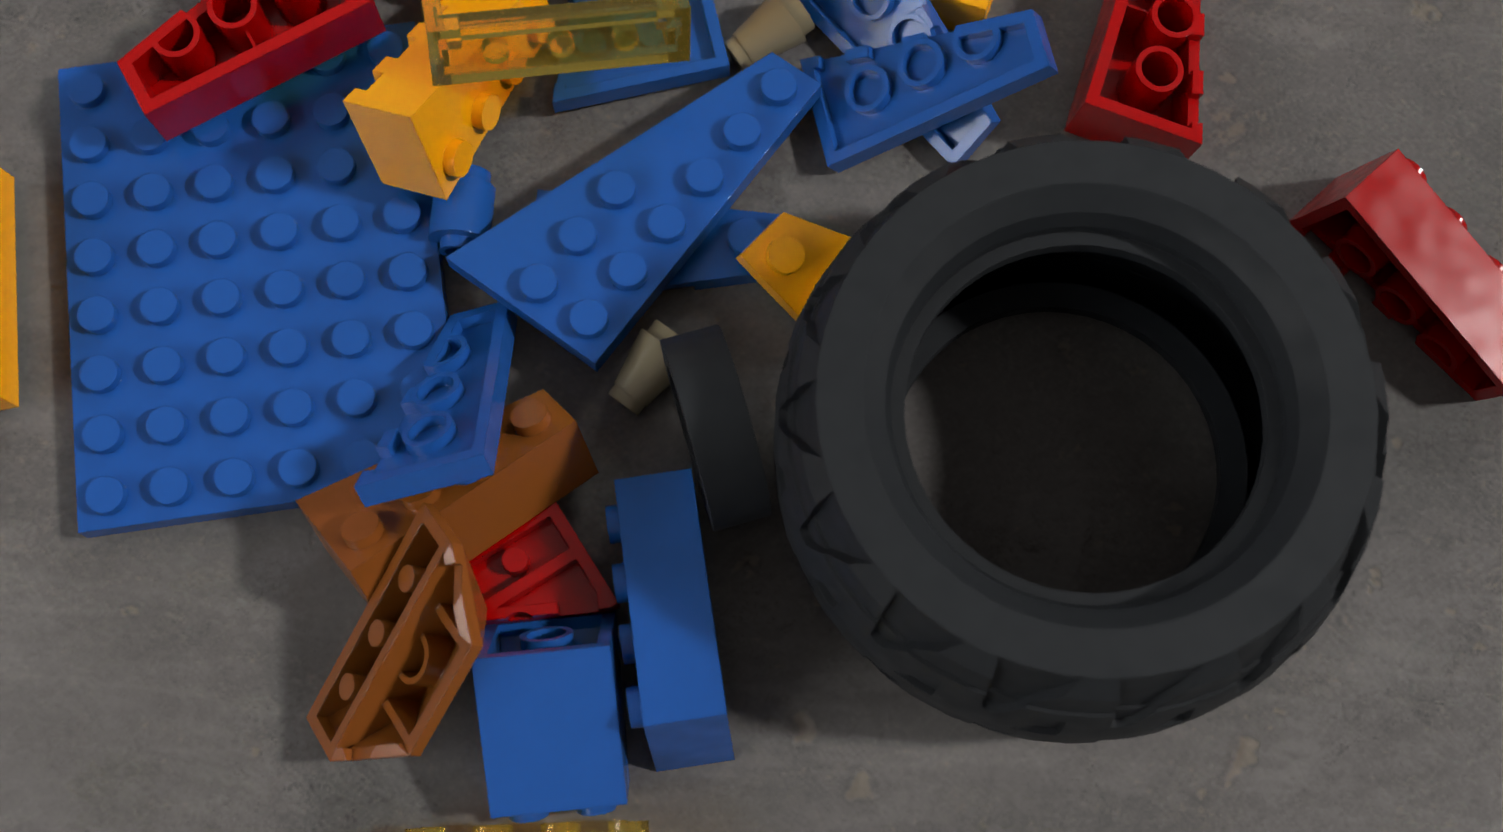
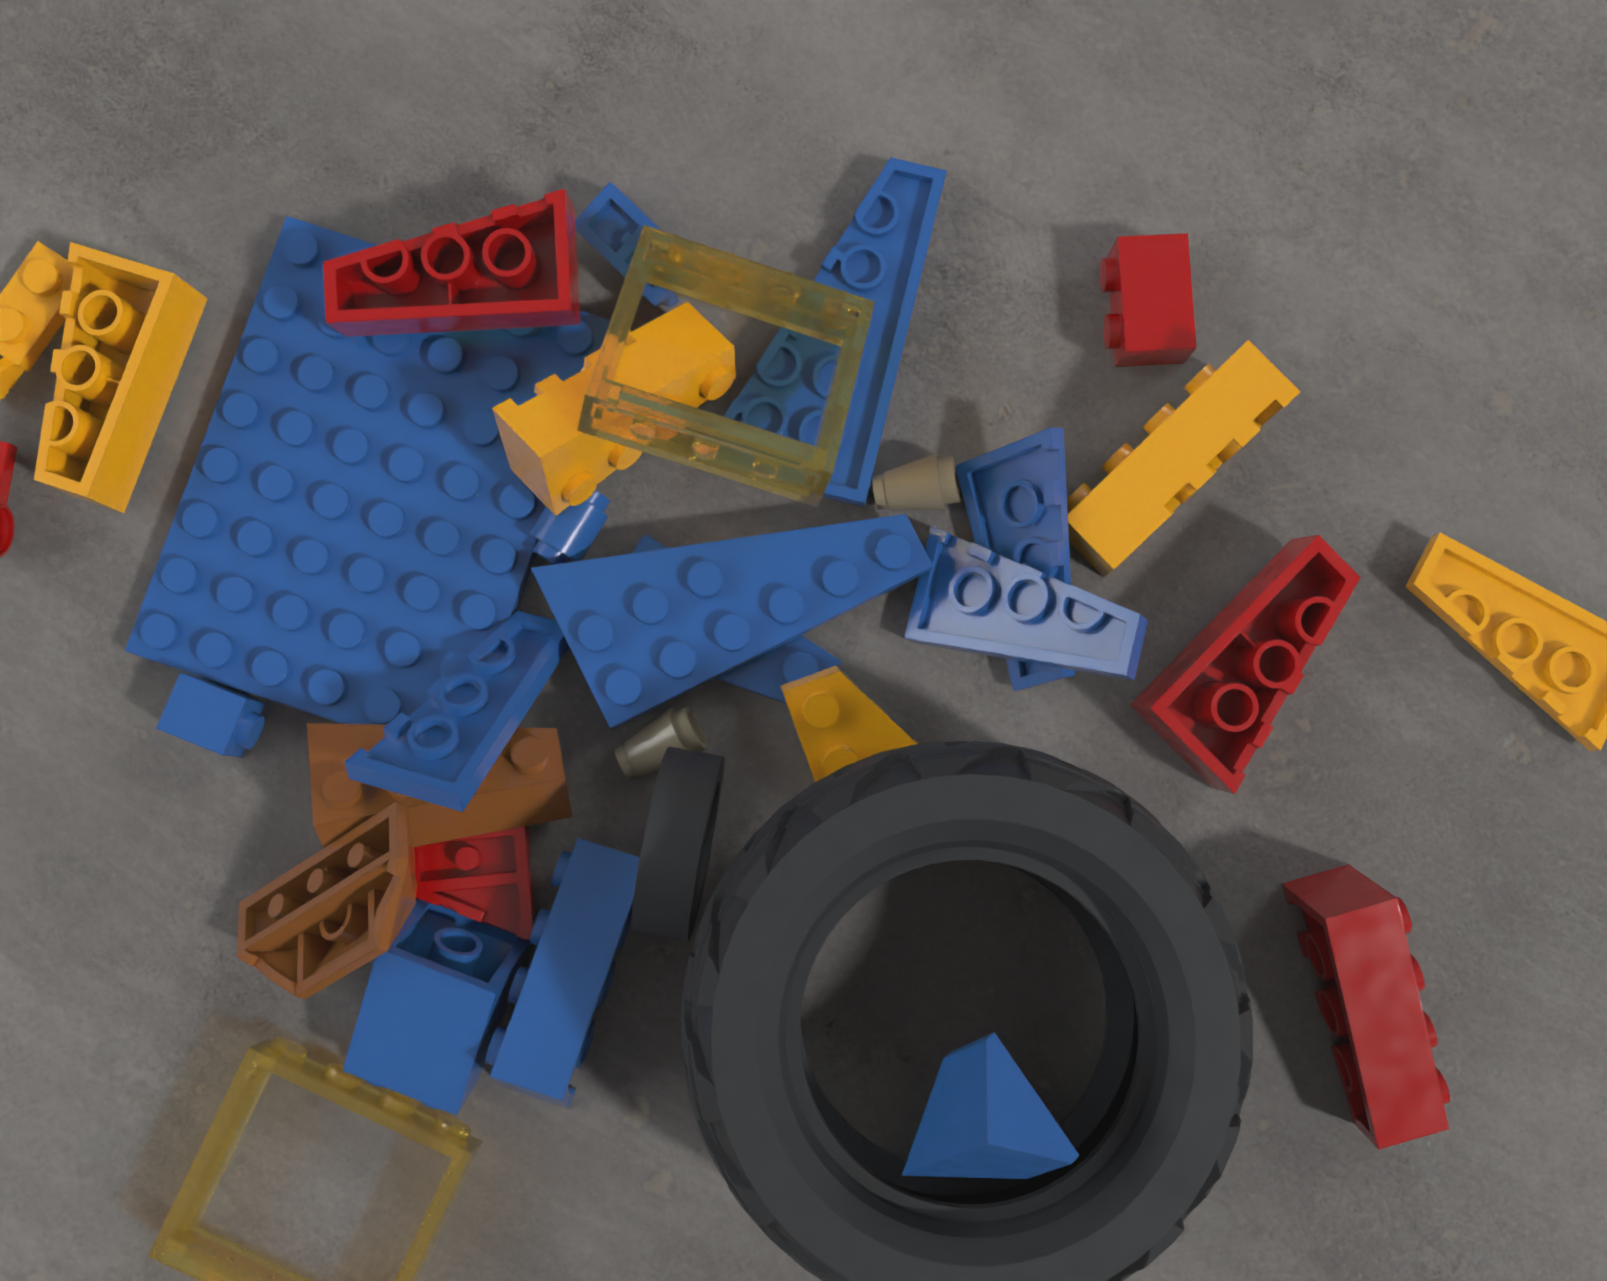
camera: 25 degrees right, 10 degrees up
none -> blue brick [156,673,266,757]
none -> blue slope [901,1032,1079,1179]

